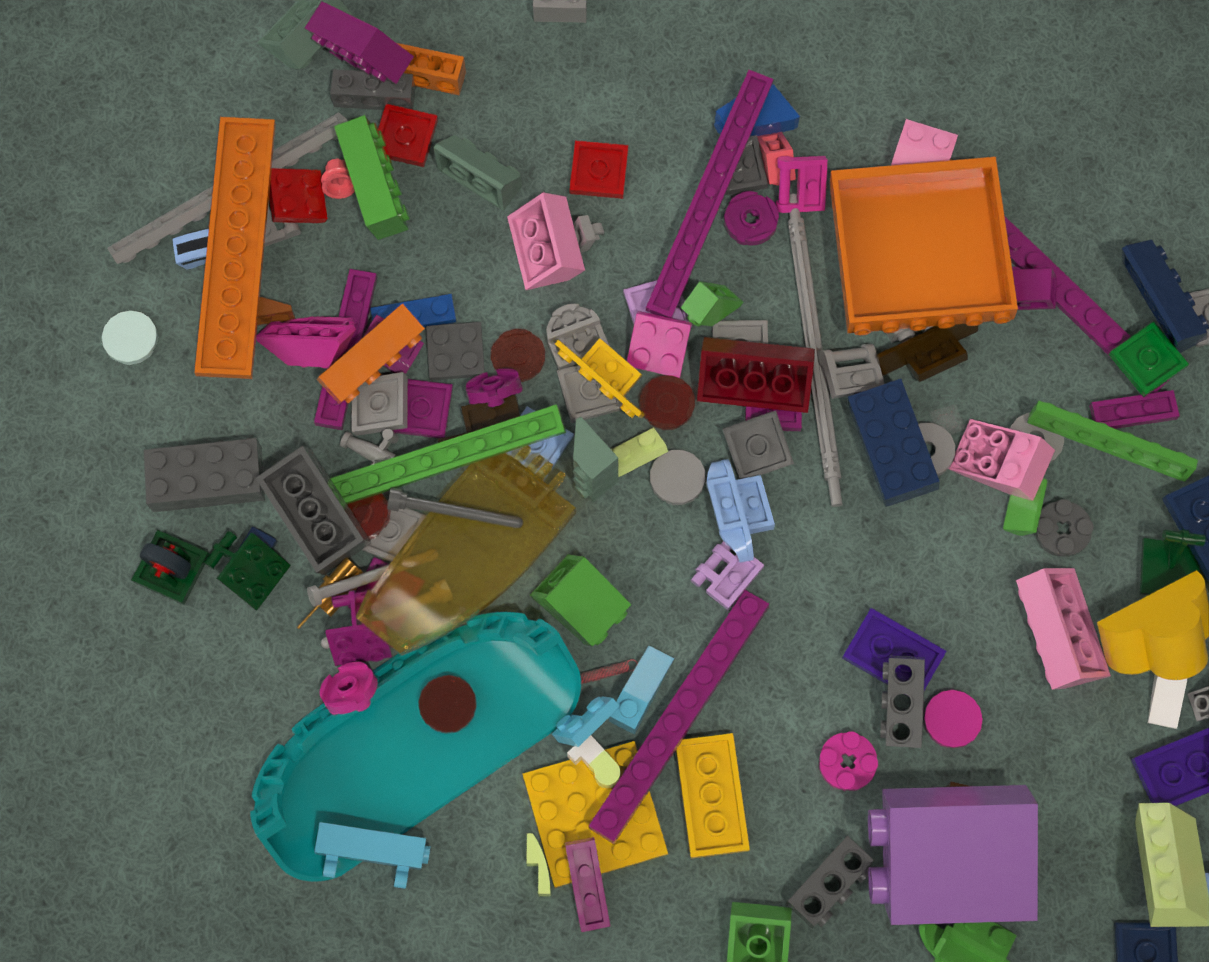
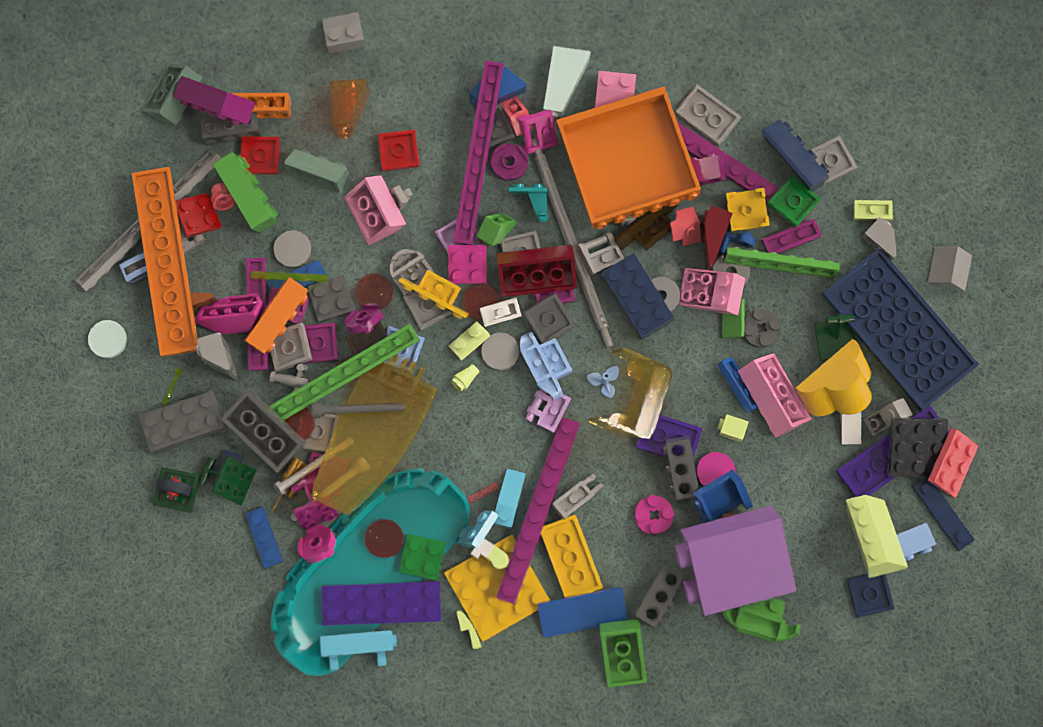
camera: 15 degrees left, 5 degrees up
bright green slope [530,554,631,647] -> none
magenta plate [565,837,610,932] -> none
sand green slope [573,416,618,502] -> none
none -> clear neon green hinge [162,368,182,405]
none -> light grey slope [195,332,239,381]
none -> blue plate [245,507,283,569]
none -> clear neon green bar [251,271,328,282]
none -> light grey tile [273,230,312,268]
none -> dark purple plate [322,582,441,626]
none -> clear orange slope [329,79,370,138]
none -> green plate [399,534,446,581]
none -> yellowish green cone [451,364,479,392]
none -> white slope [480,297,521,327]
none -> teal plate [509,184,548,223]
none -> blue piece [538,587,628,637]
none -> light aqua slope [543,46,590,119]
none -> light grey hinge [551,474,604,520]
none -> light blue plant [587,366,619,398]
none -> clear yellow windscreen [588,347,672,439]
none -> coral brick [670,207,701,246]
none -> light grey tile [674,84,742,146]
none -> blue panel [693,469,753,523]
none -> dark red slope [700,205,733,271]
none -> blue plate [717,357,758,413]
none -> yellowish green brick [717,414,749,442]
none -> blue plate [718,232,756,255]
none -> yellow panel [726,188,769,232]

